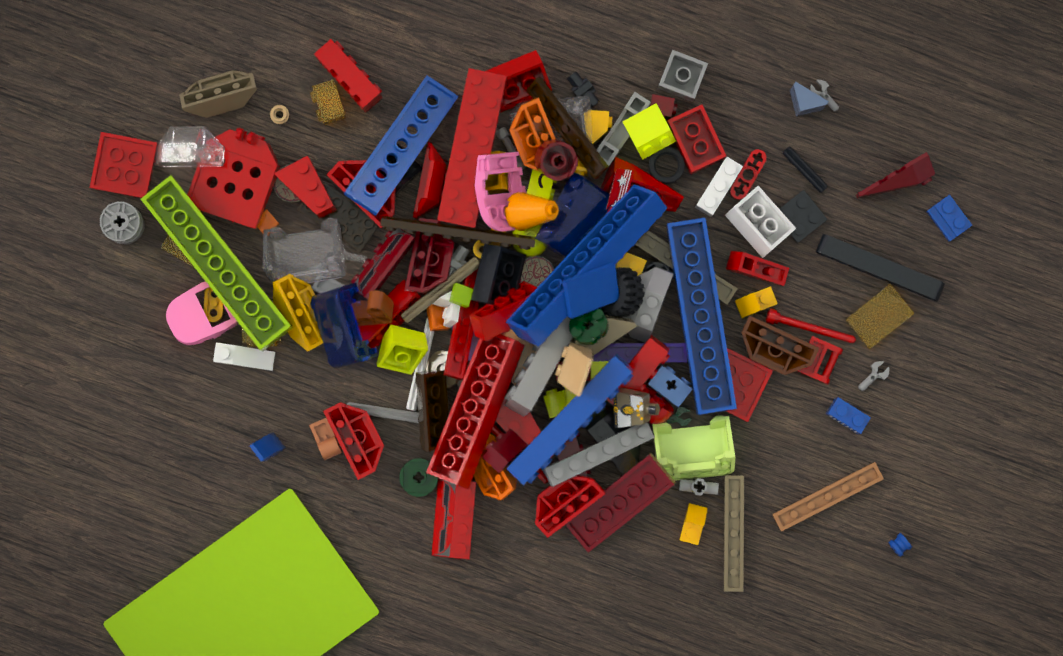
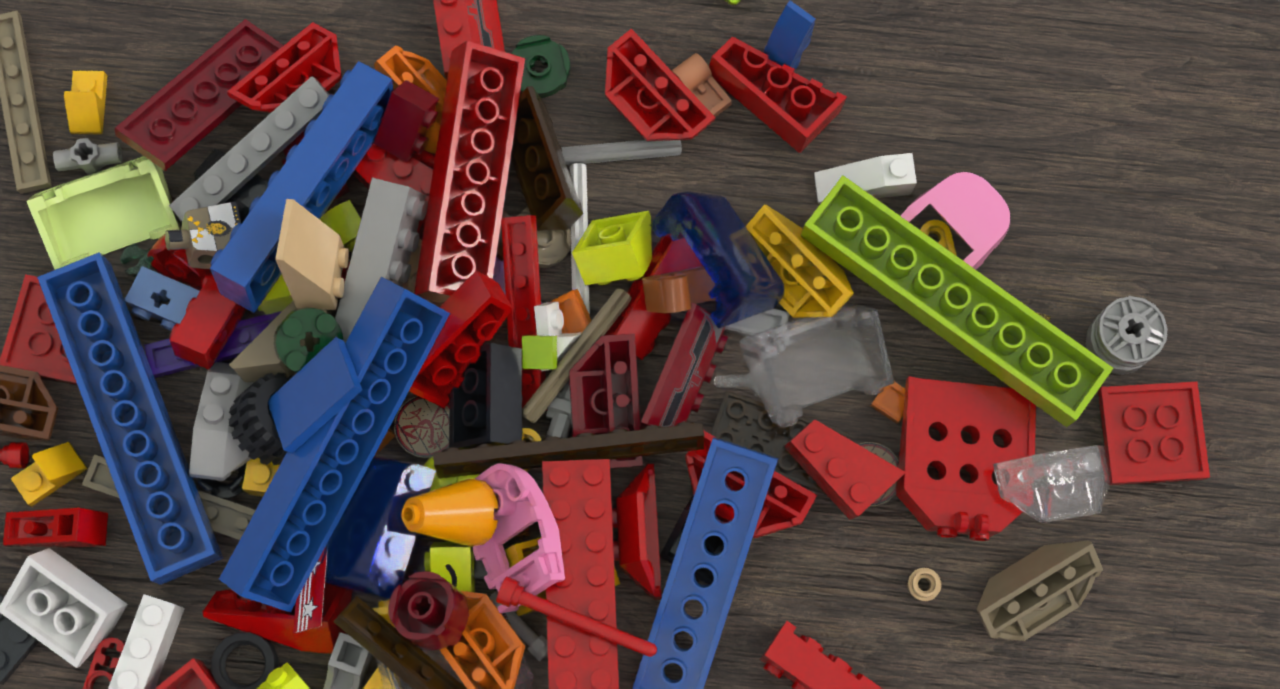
camera: 165 degrees right, 10 degrees down
clear yellow brick [310,79,346,125] -> none
none -> red piece [496,576,657,657]
none -> red wedge [709,36,847,153]

